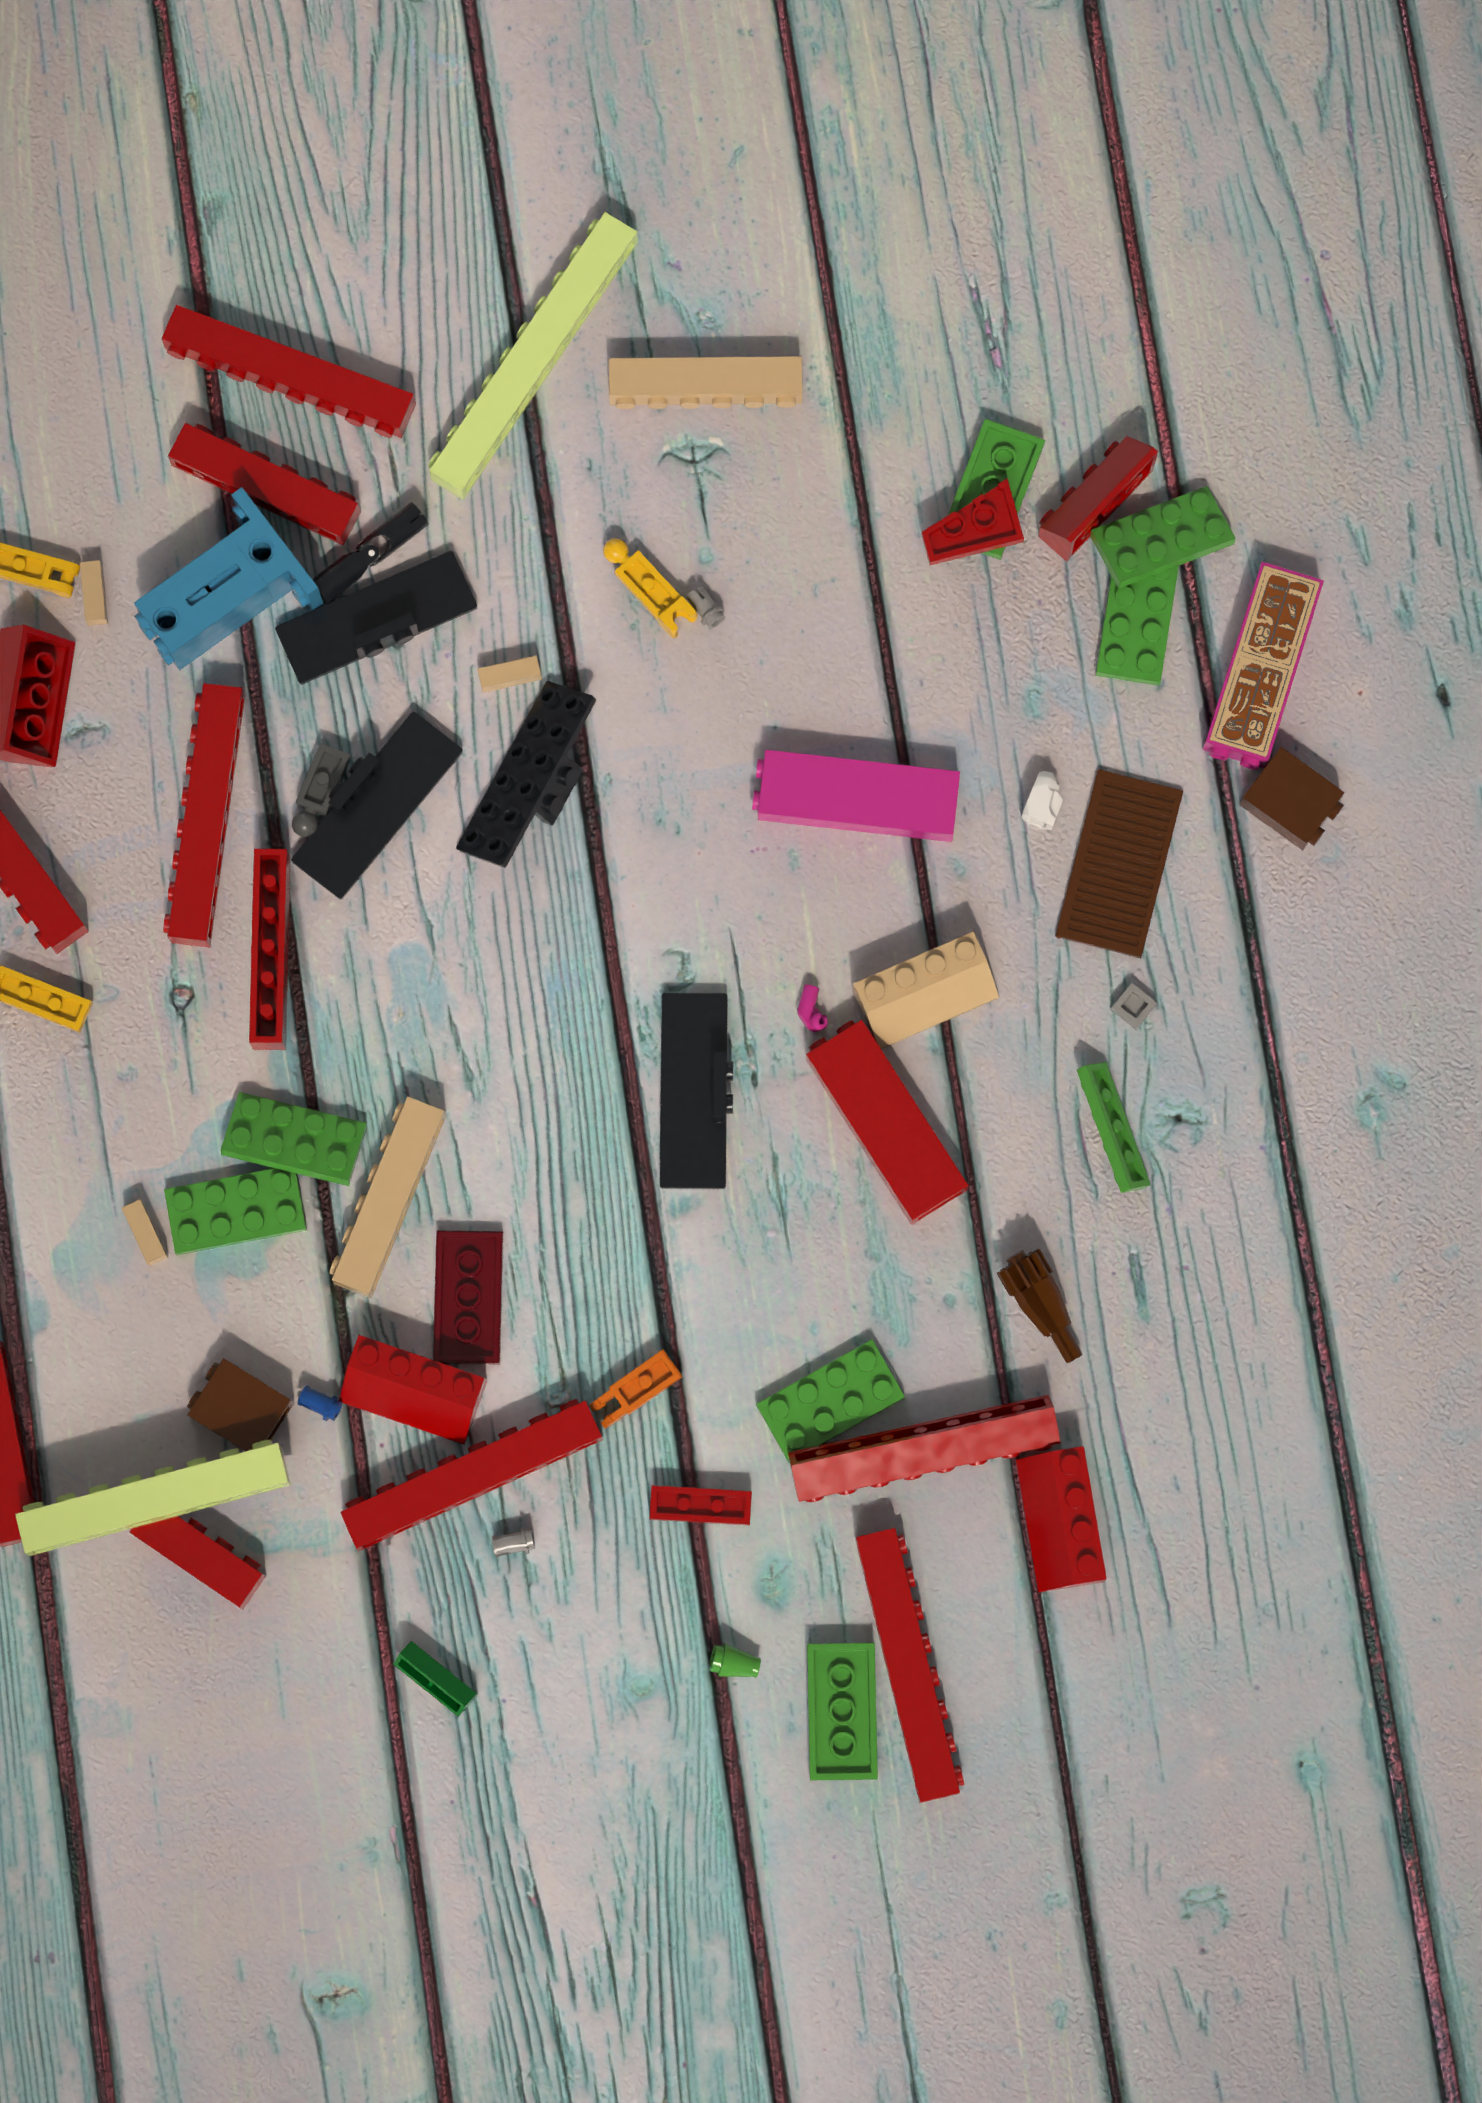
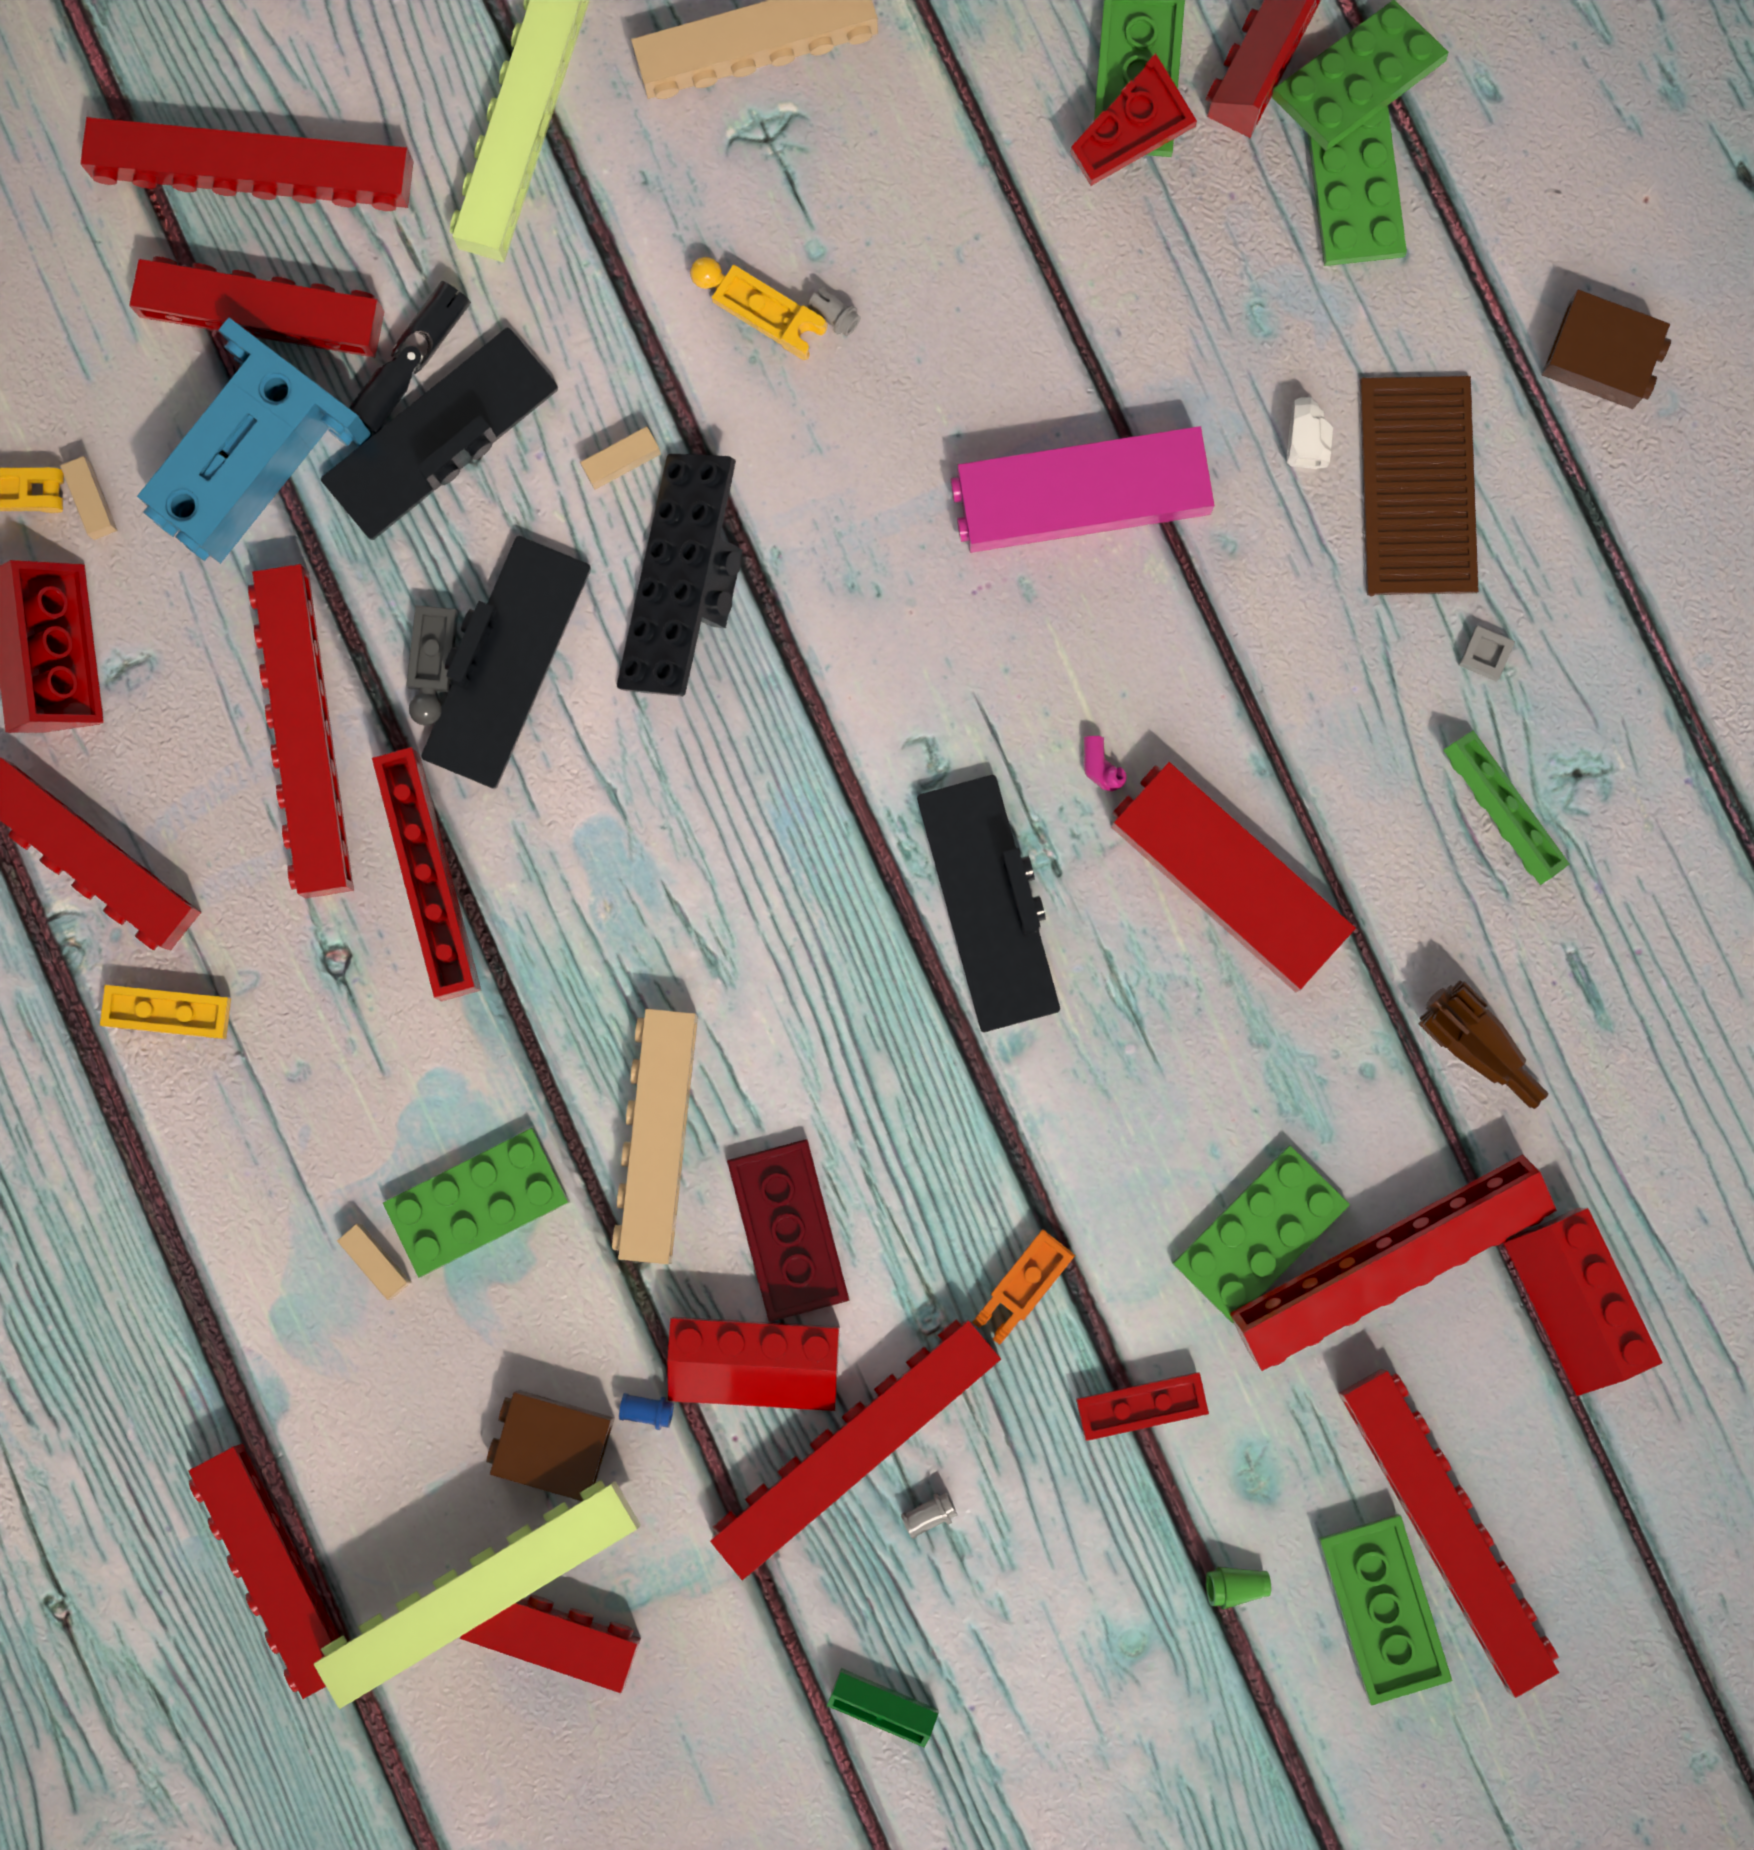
camera: 10 degrees left, 5 degrees up
bright green plate [221,1092,367,1186] -> none
tan slope [852,931,999,1049] -> none
brick [1203,562,1324,770] -> none

